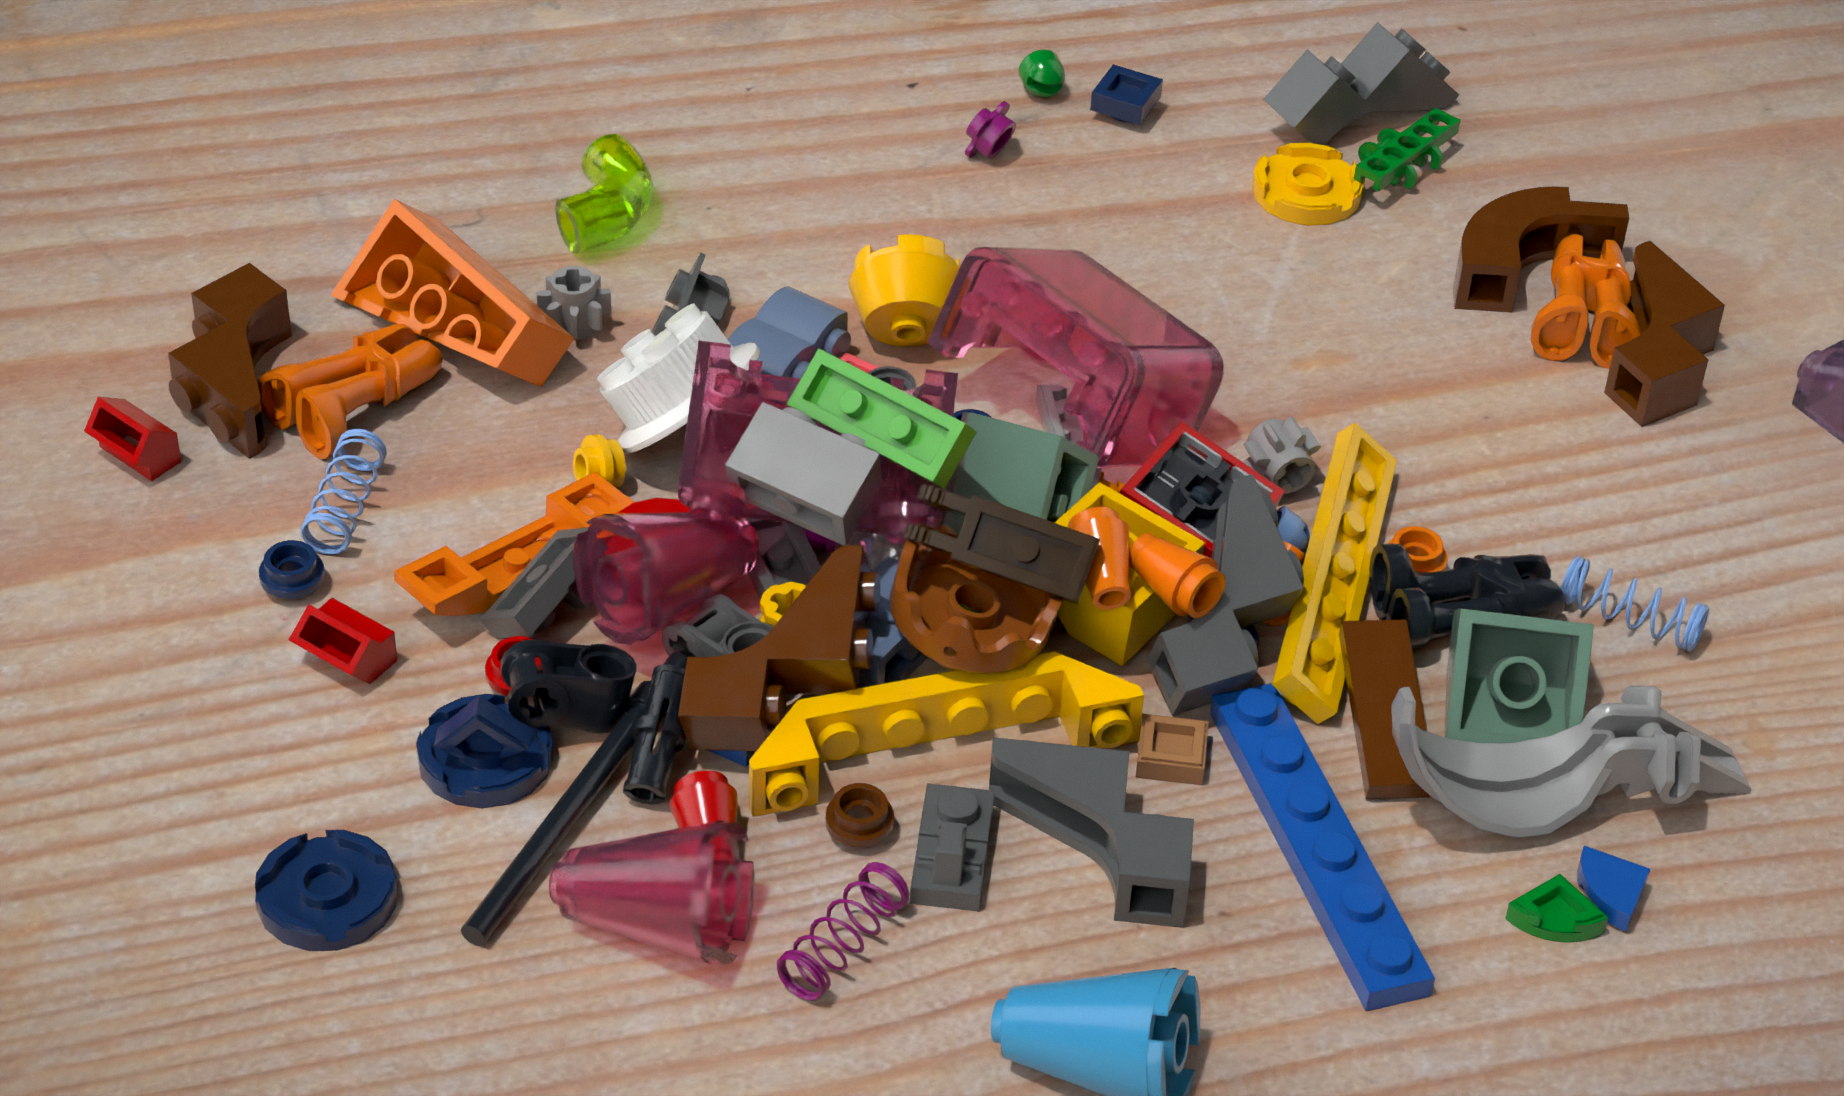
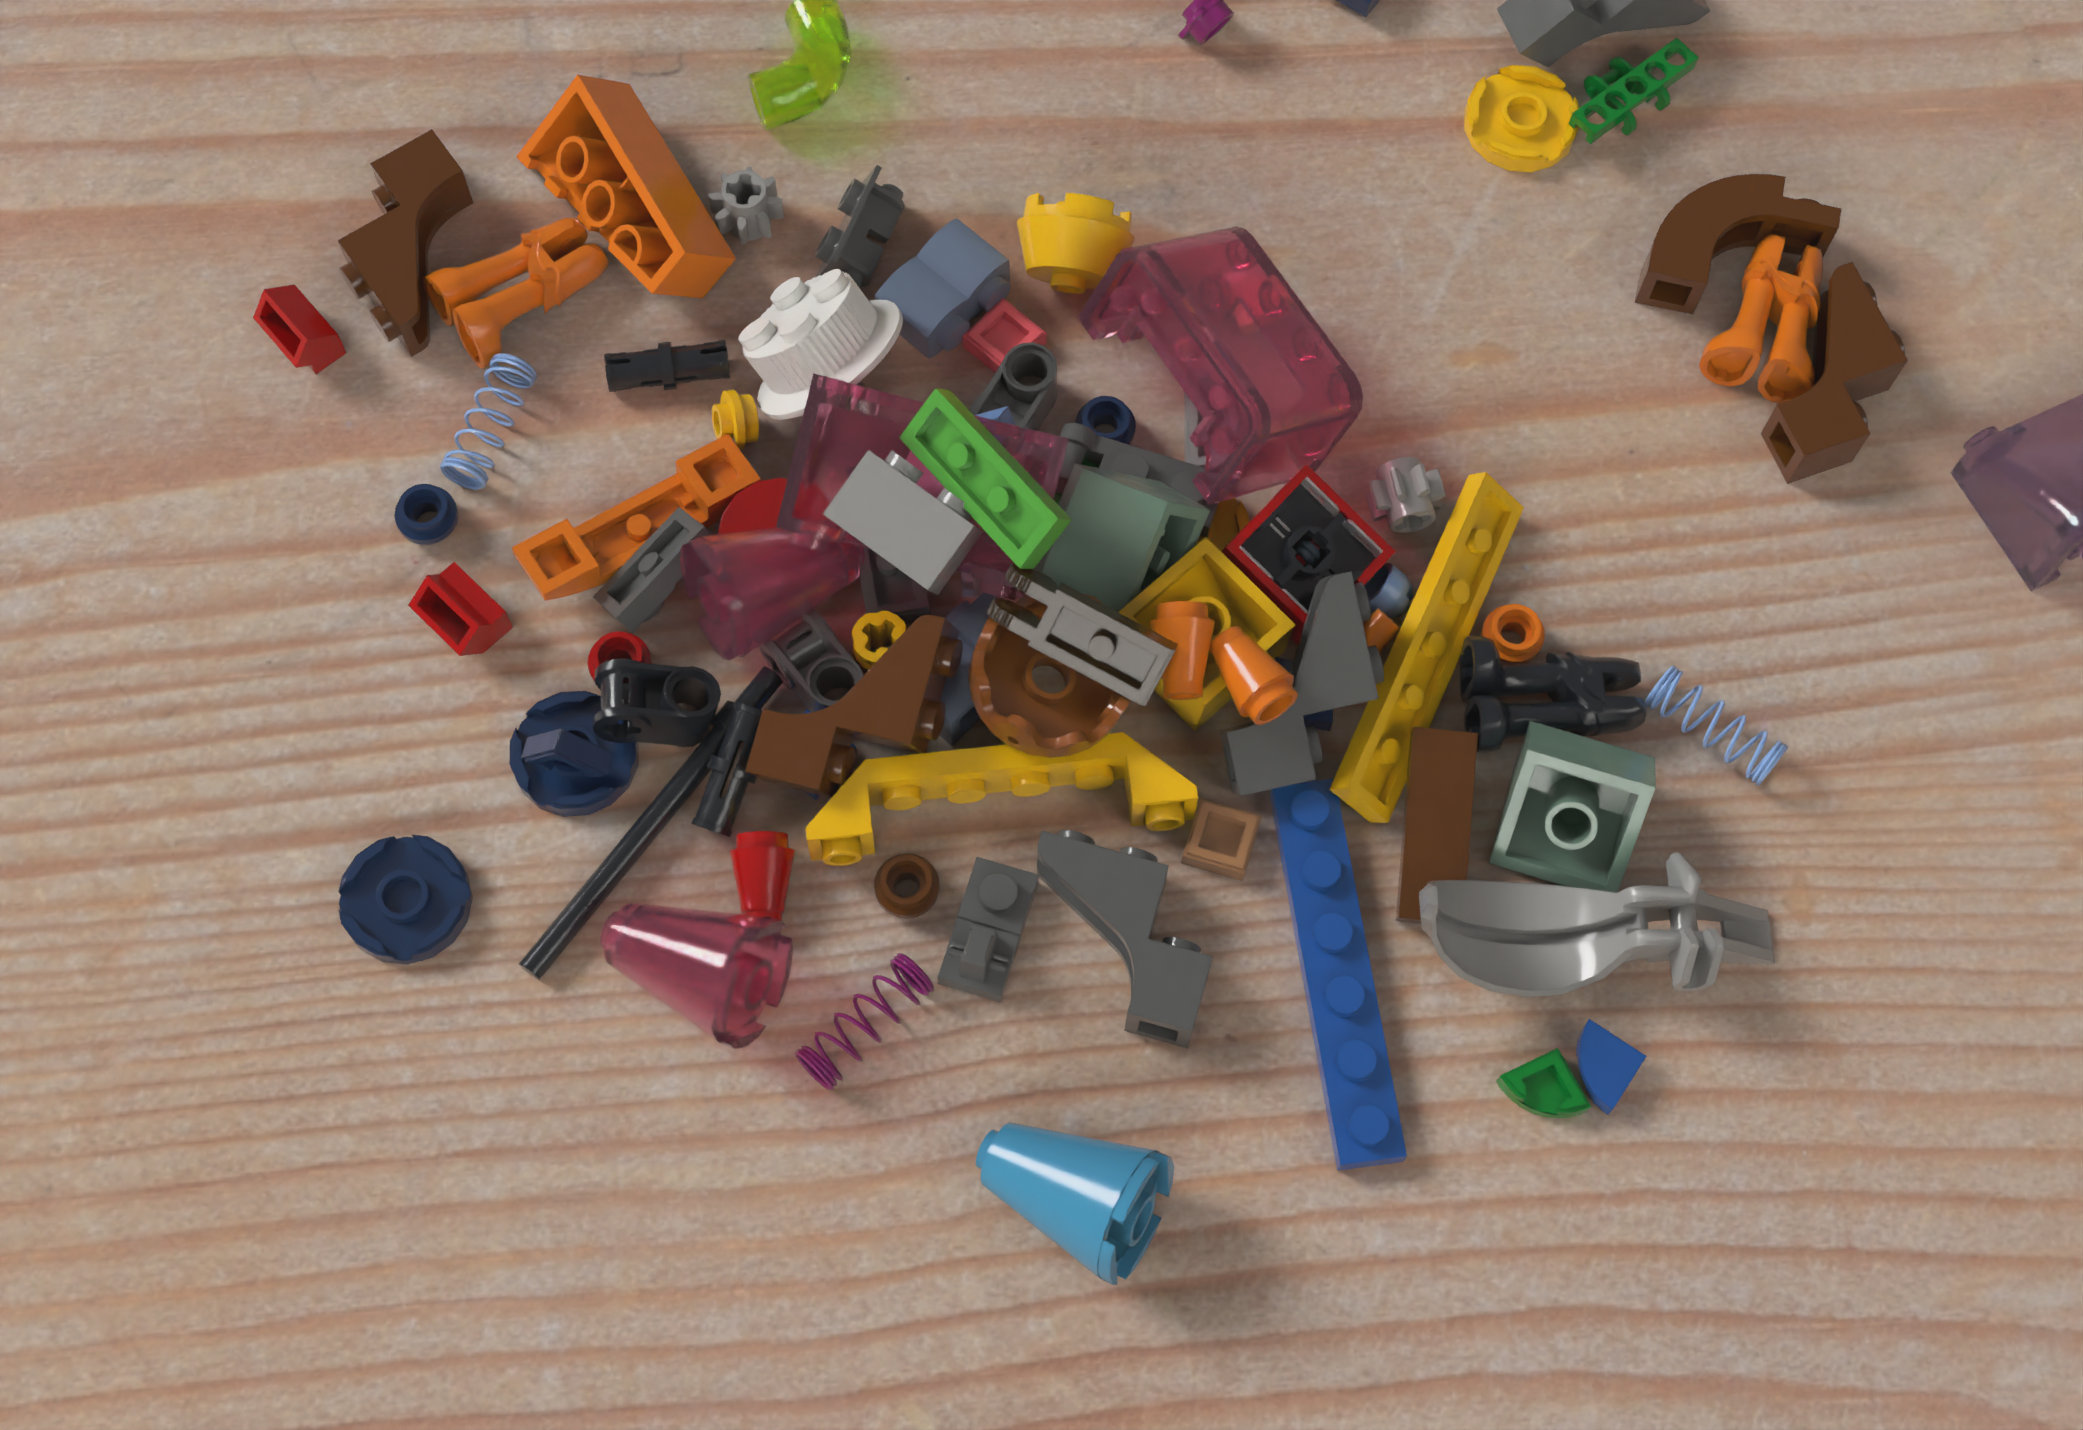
camera: 10 degrees right, 25 degrees up
none -> black pin [604,340,730,392]

